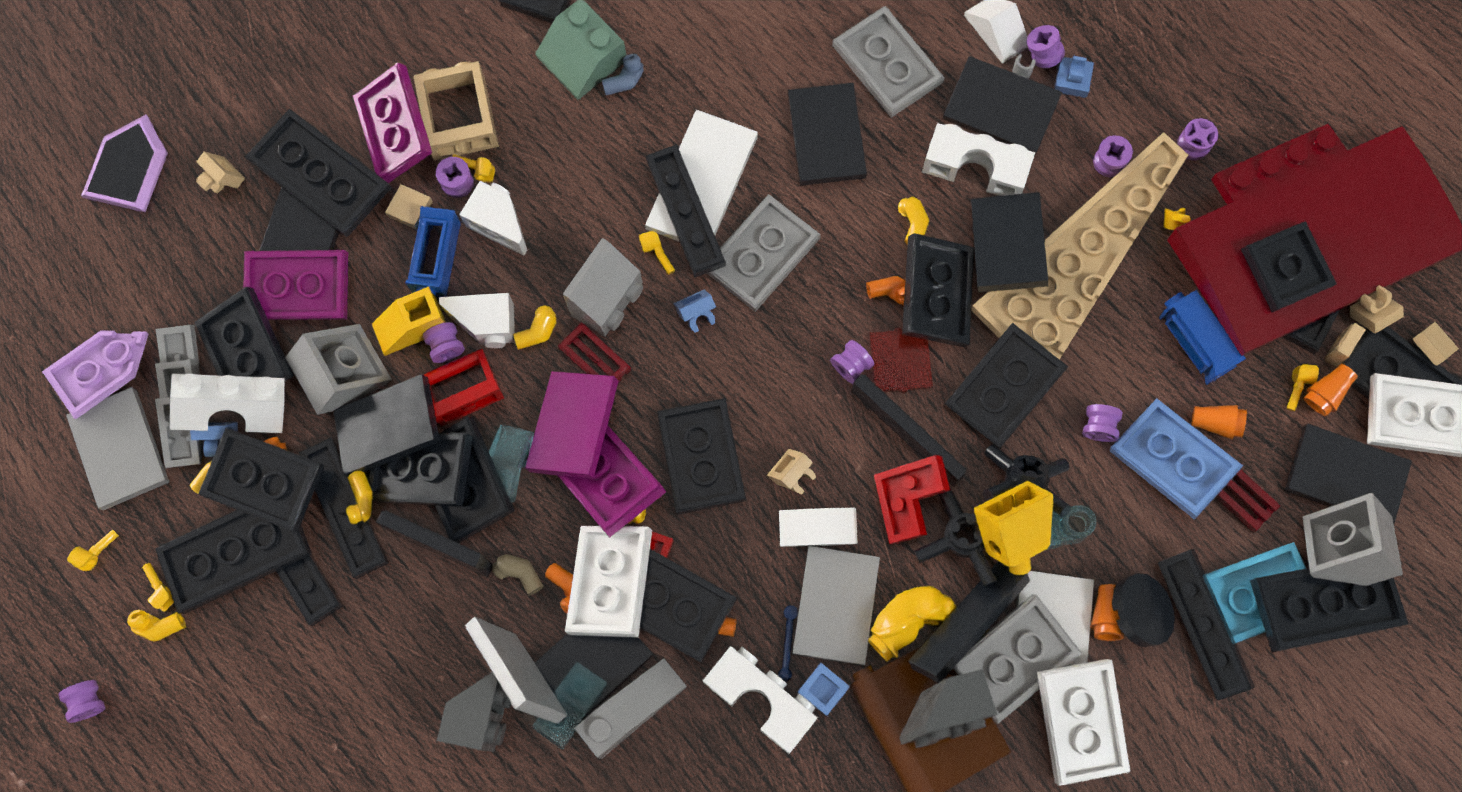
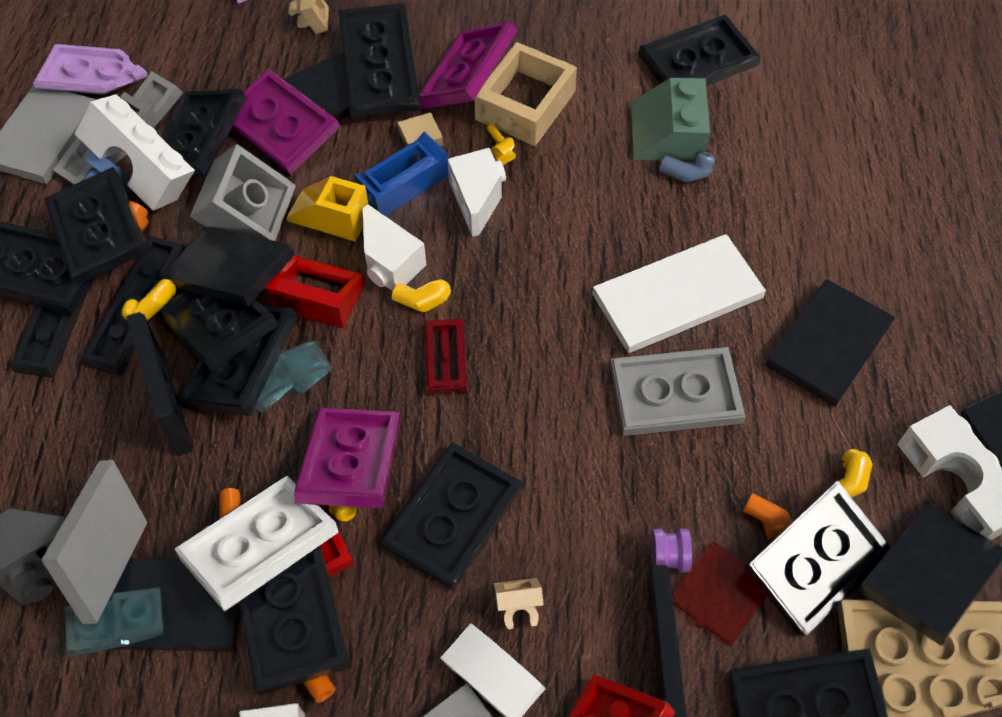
camera: 40 degrees right, 15 degrees down
medium lavender wheel [422,322,465,363] -> none
medium lavender wheel [436,157,474,198] -> none
dark tan arm [492,554,544,596] -> none
magenta tile [525,371,619,479] -> none
light grey slope [563,238,643,337] -> none
light grey slope [574,658,687,759] -> none
yellow hand [639,231,675,275] -> none
black tile [645,144,726,278] -> none
medium blue tile [673,290,716,333] -> none
light grey tile [832,6,945,118] -> none

